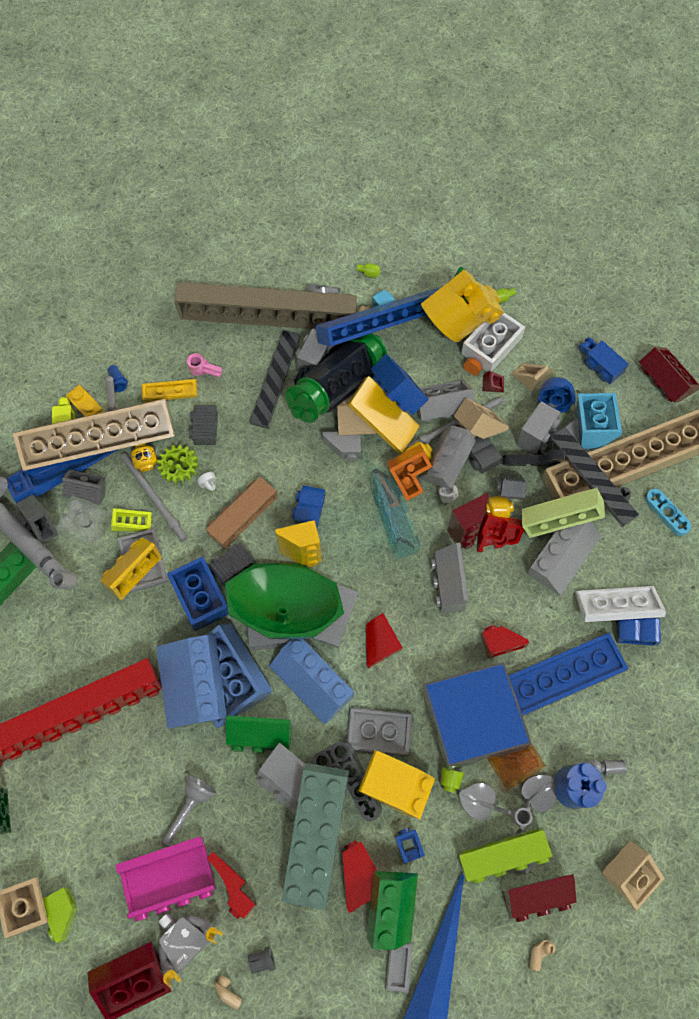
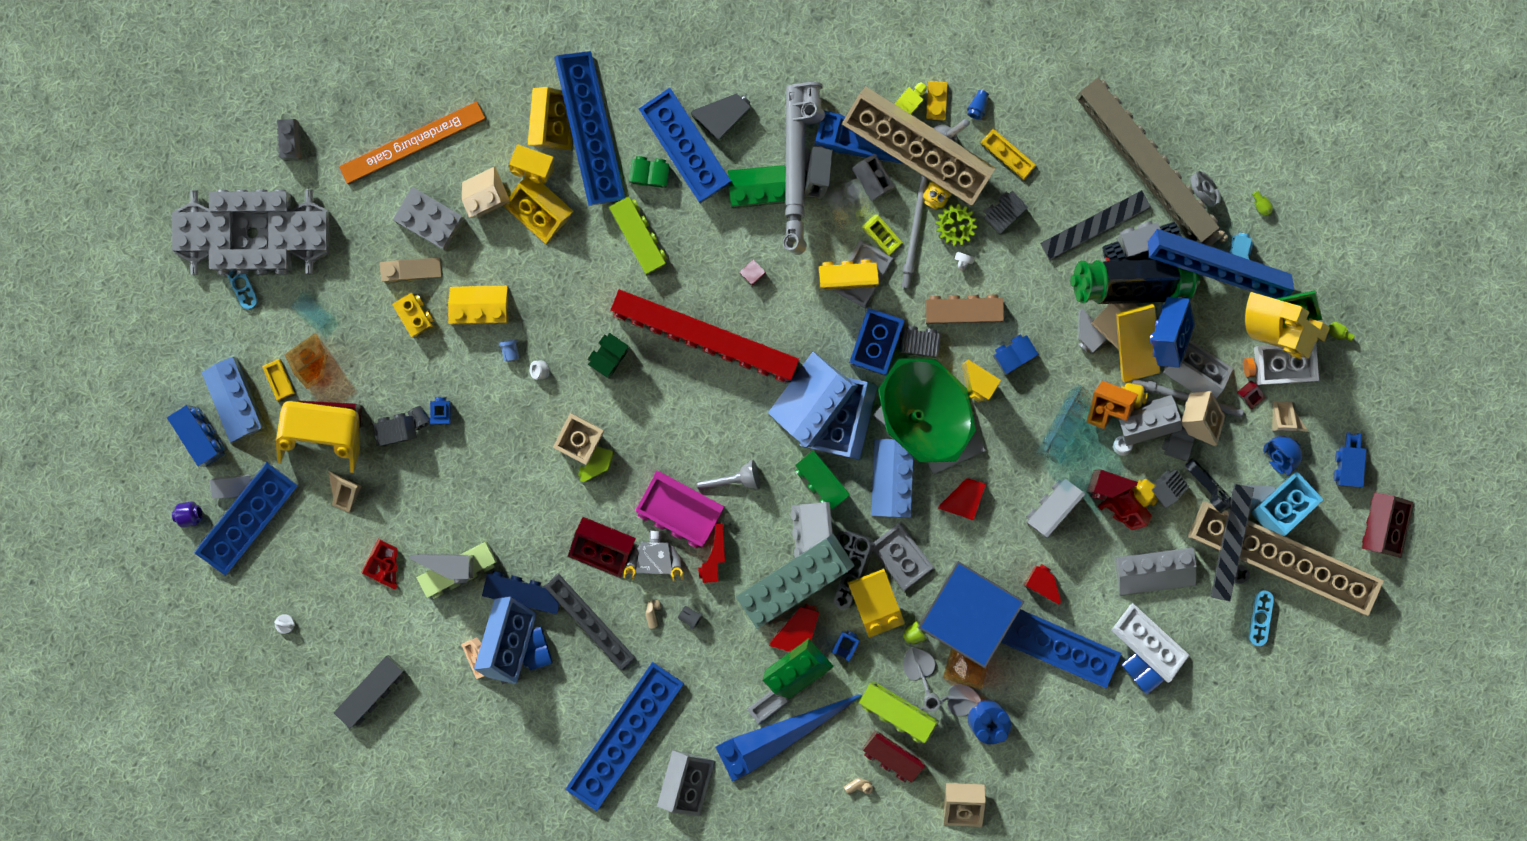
camera: 50 degrees right, 20 degrees up
bright pink axle [187,353,222,377] -> none
light grey brick [517,401,561,455] -> none
yellowish green brick [522,488,605,538] -> none
light grey pin [587,759,627,776] -> none
none -> slope [739,260,766,286]

